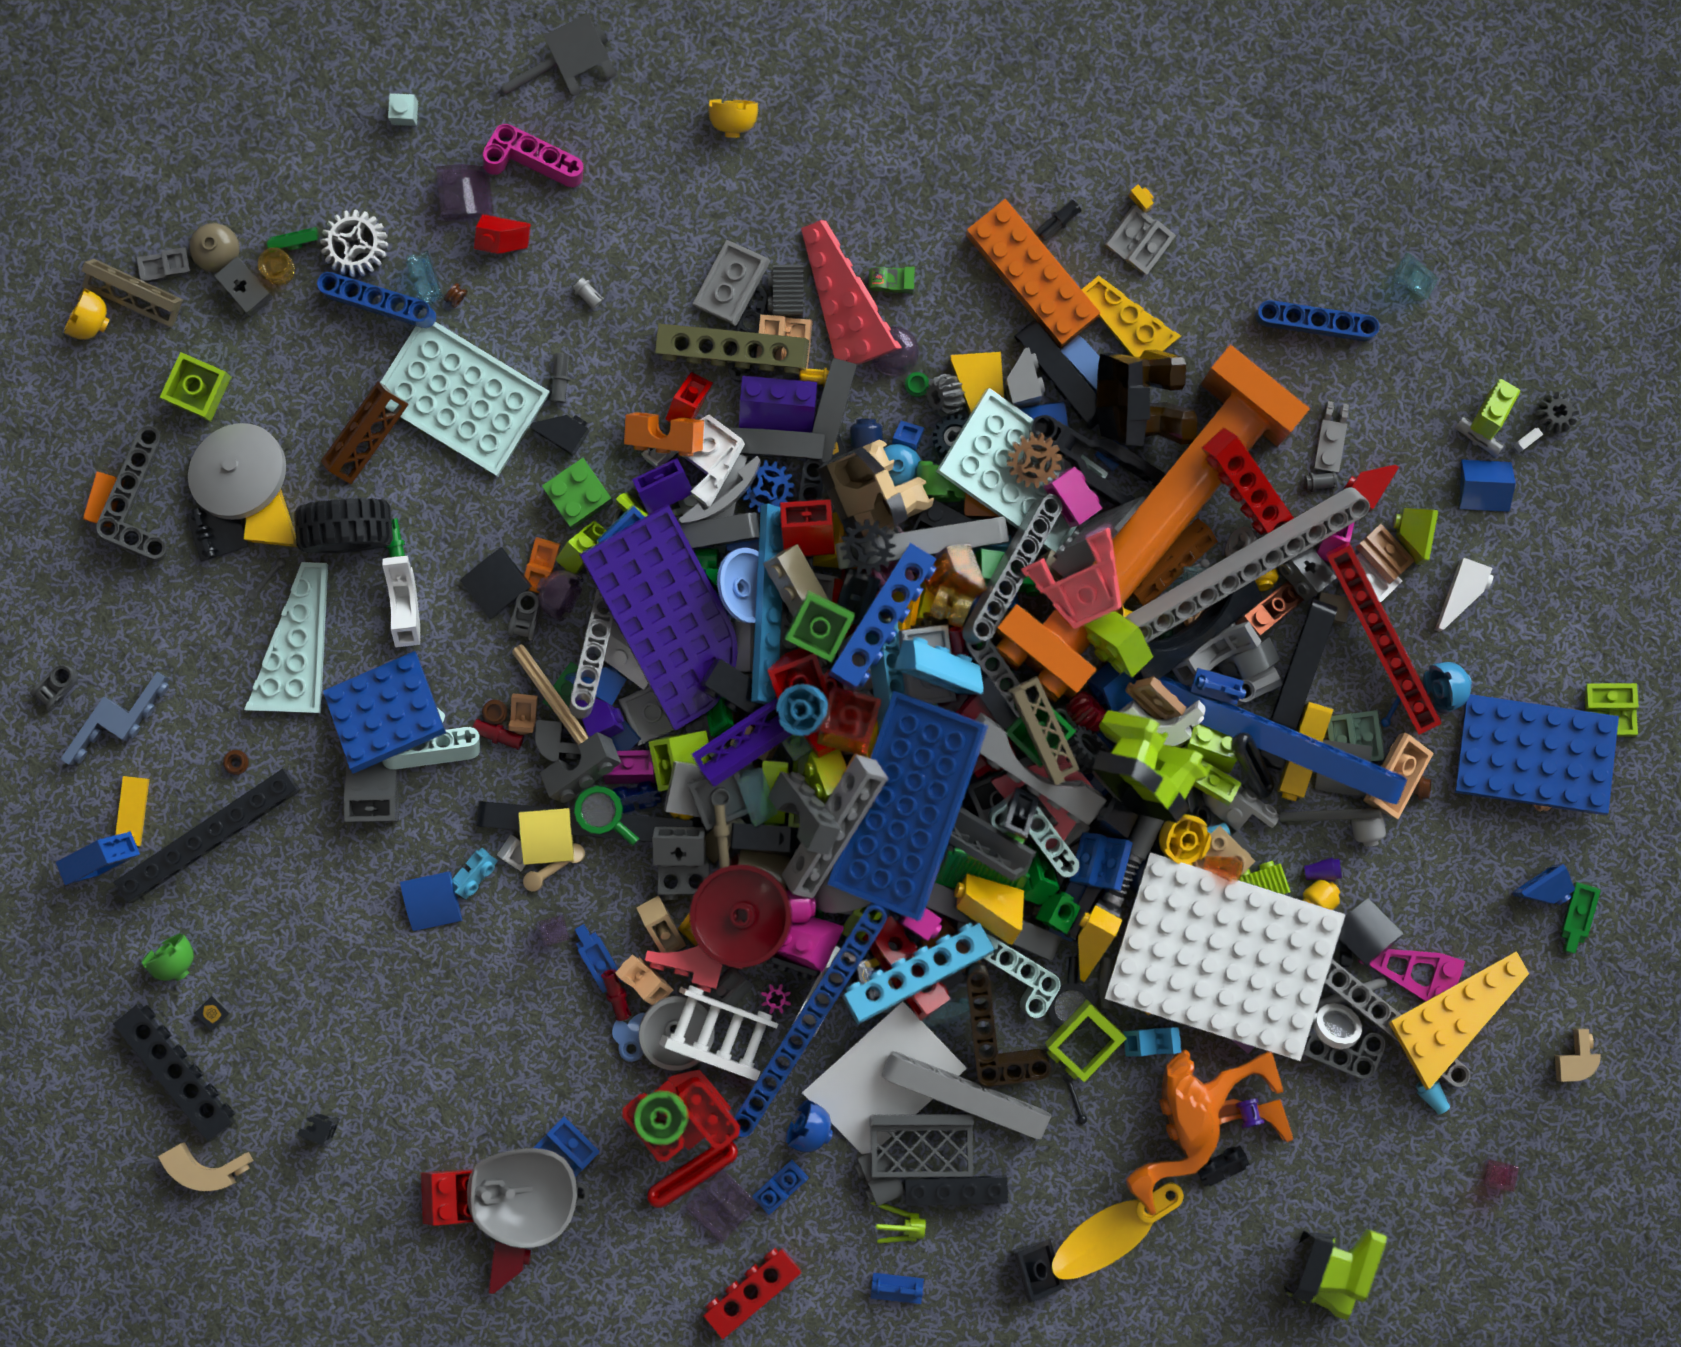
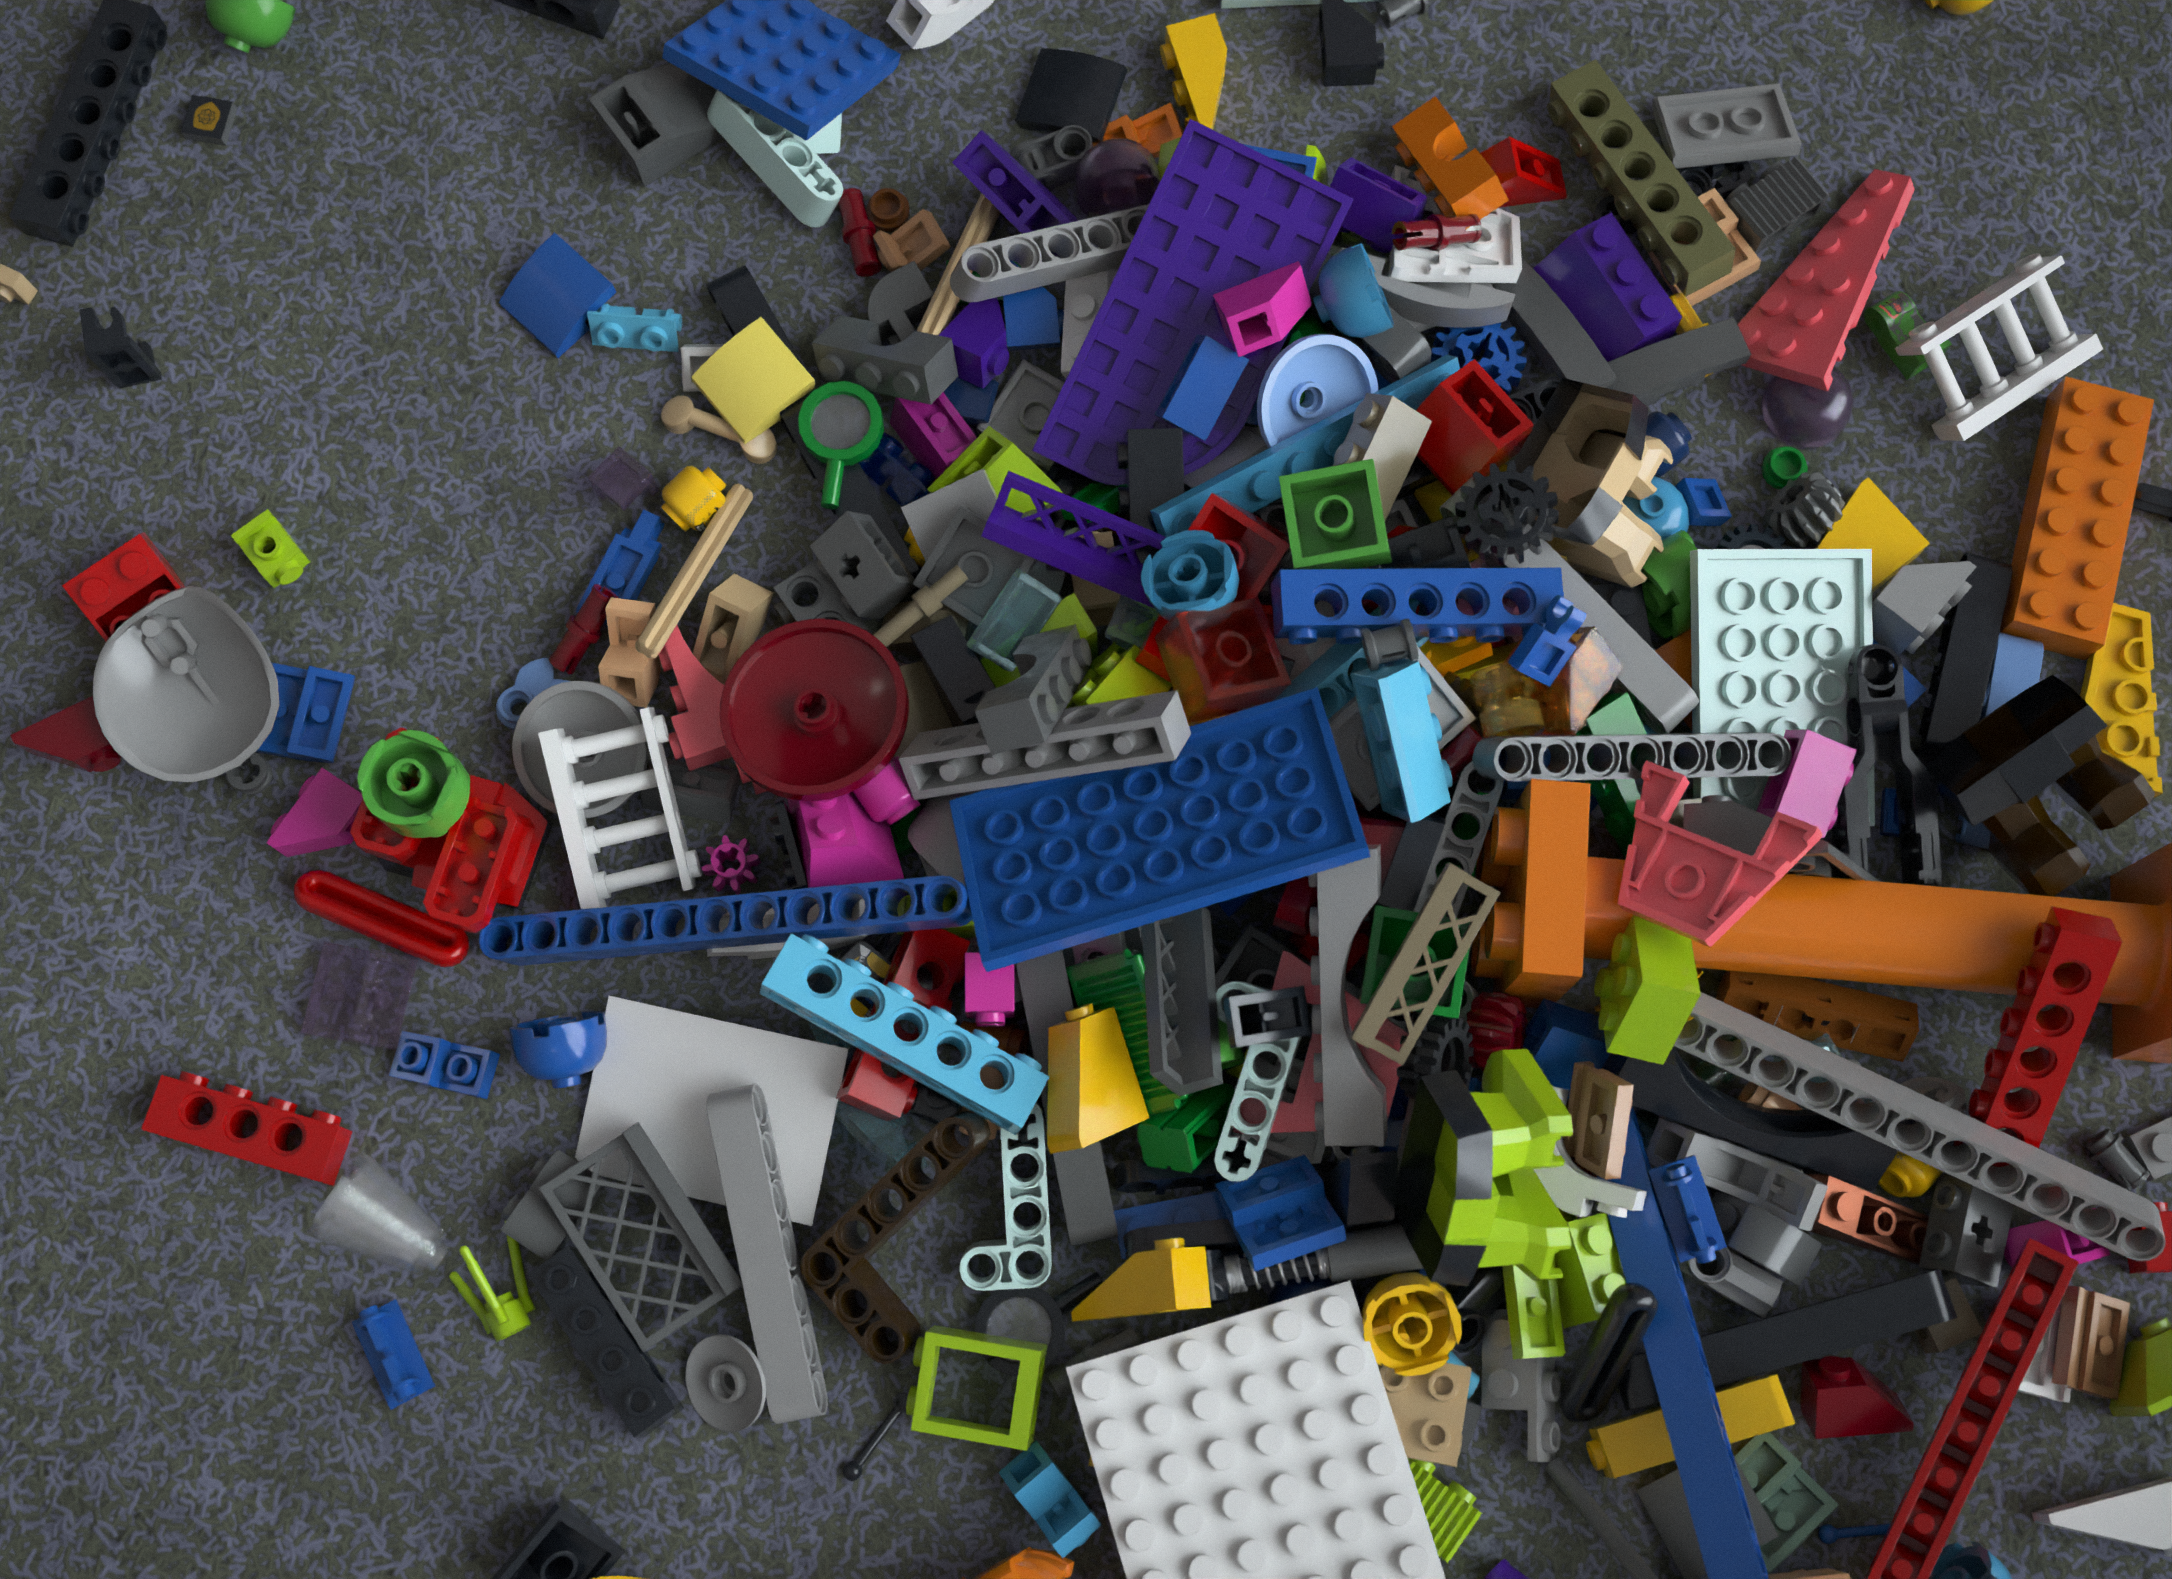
camera: 55 degrees right, 10 degrees down
bright green brick [542,458,613,530] -> none
medium nougat gear [1006,432,1062,488] -> none
green brick [1035,891,1081,934] -> none
clear orange cone [1203,855,1243,882] -> none
none -> lime brick [231,509,310,588]
none -> dark pink slope [266,768,363,857]
none -> clear cone [306,1152,450,1276]
none -> tan axle [635,484,753,658]
none -> yellow head [661,466,727,532]
none -> light grey dish [685,1334,766,1432]
none -> dark purple slope [952,130,1079,256]
none -> blue hinge [1154,334,1249,441]
none -> yellow slope [1160,13,1227,130]
none -> dark pink slope [1213,261,1312,357]
none -> dark azure cylinder [1313,243,1394,338]
none -> dark grey bush [1360,618,1419,671]
none -> dark red pin [1392,214,1482,251]
none -> blue plate [1508,595,1587,687]
none -> dark red slope [1800,1356,1914,1439]
none -> white fence [1895,253,2103,441]

